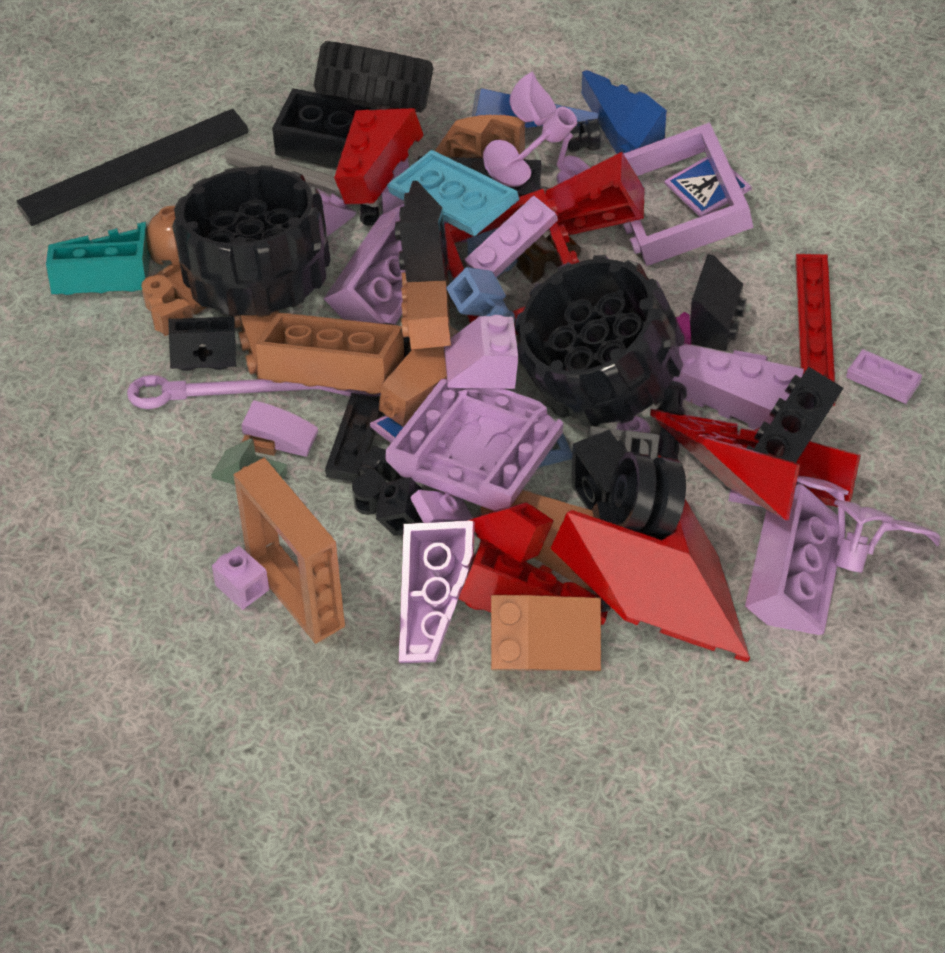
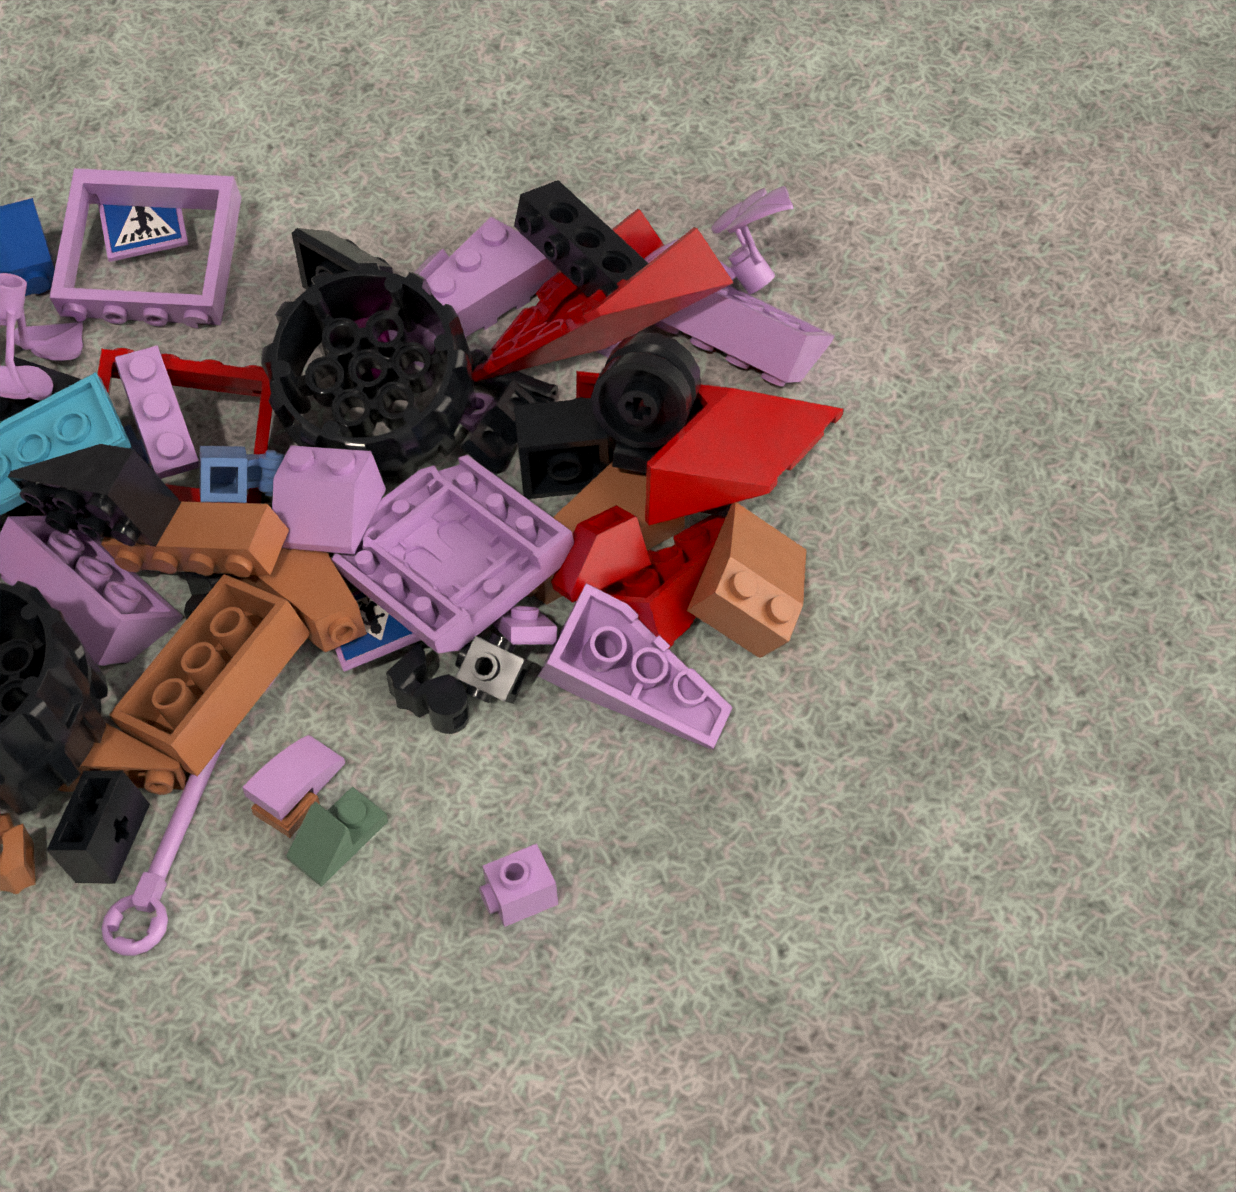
camera: 70 degrees left, 5 degrees up
nougat window [233,457,345,644] -> none
black plate [325,393,382,482] -> none
red wedge [546,152,645,235] -> none
red tile [795,254,835,406] -> none
lavender plate [846,349,922,404] -> none

